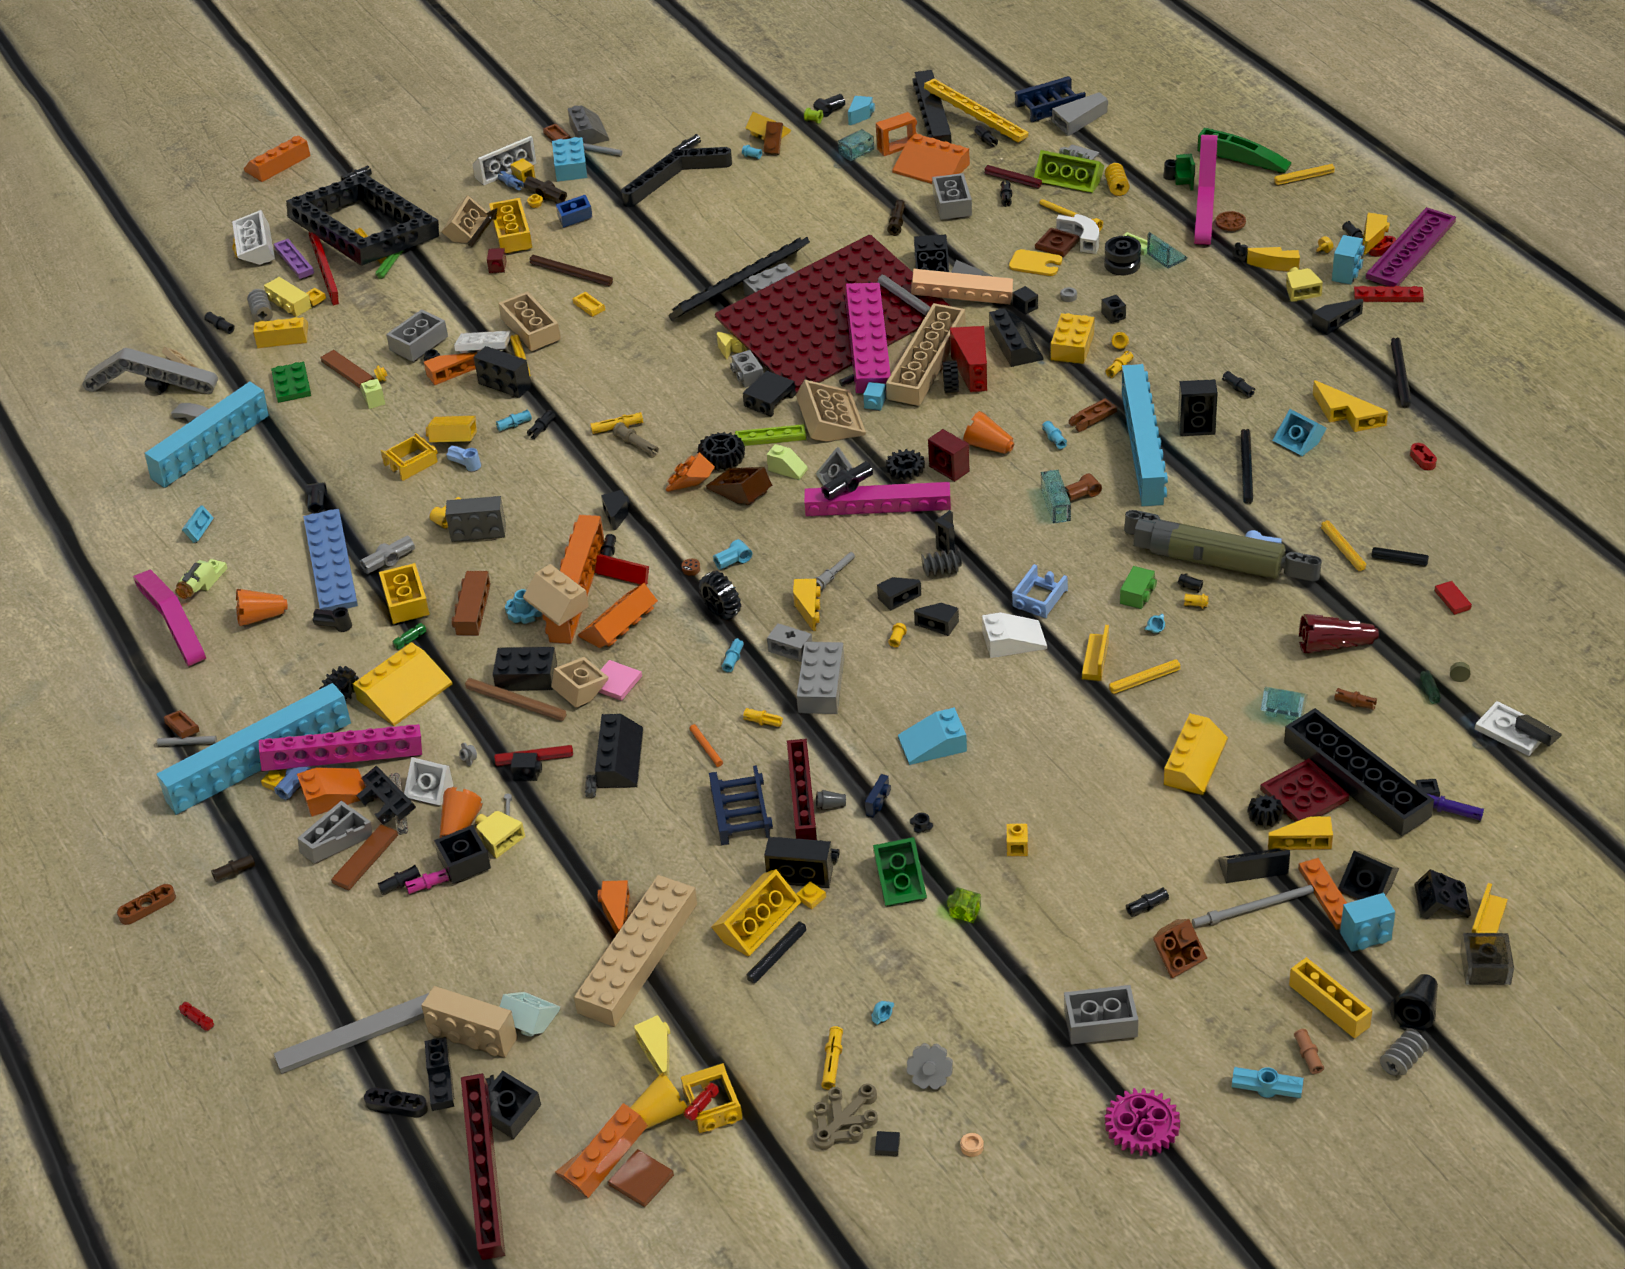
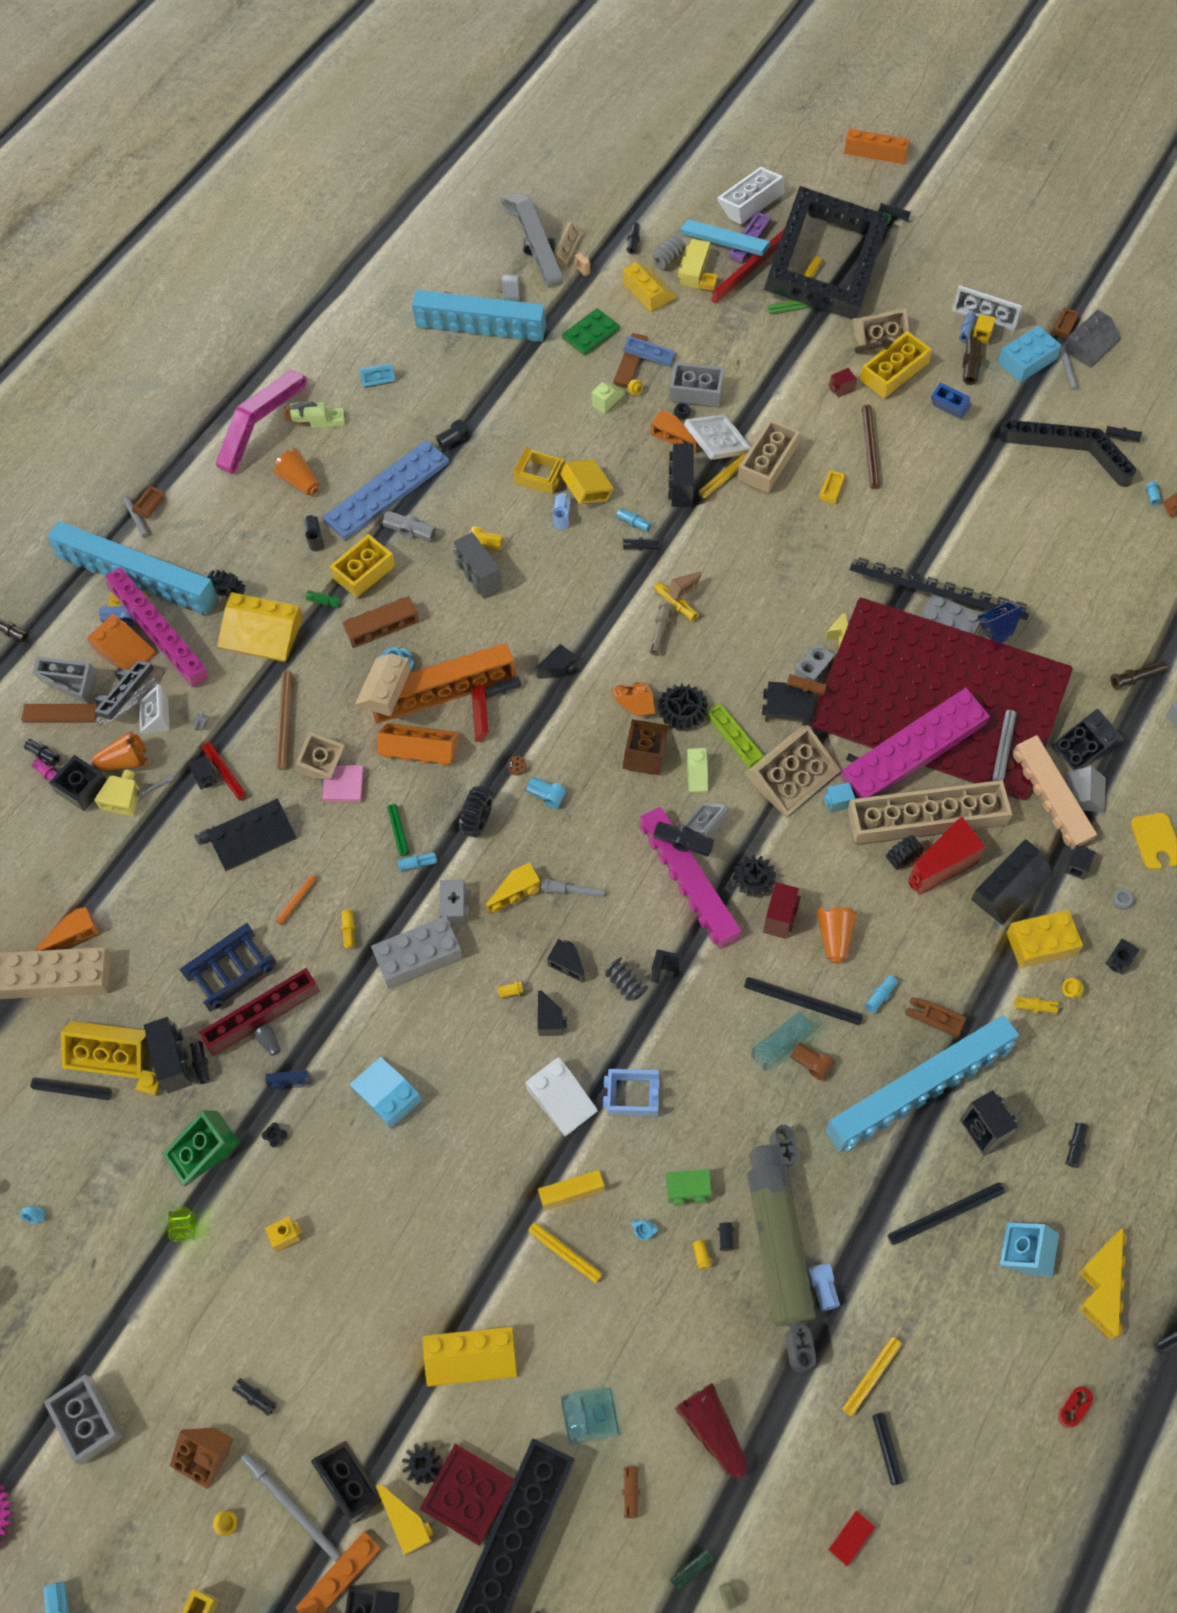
camera: 60 degrees right, 20 degrees up
black brick [492,647,557,691] -> none
yellow plate [527,194,543,208] -> none
none -> yellow tile [213,1510,237,1536]
none -> green axle [387,804,409,857]
none -> light nougat plate [575,253,590,276]
none -> medium blue tile [623,336,675,367]
none -> medium nougat slope [667,571,702,600]
none -> medium azure tile [680,219,770,256]
none -> black axle [744,977,863,1025]
none -> dark orange pin [786,674,826,696]
none -> clear blue slope [977,600,1023,643]

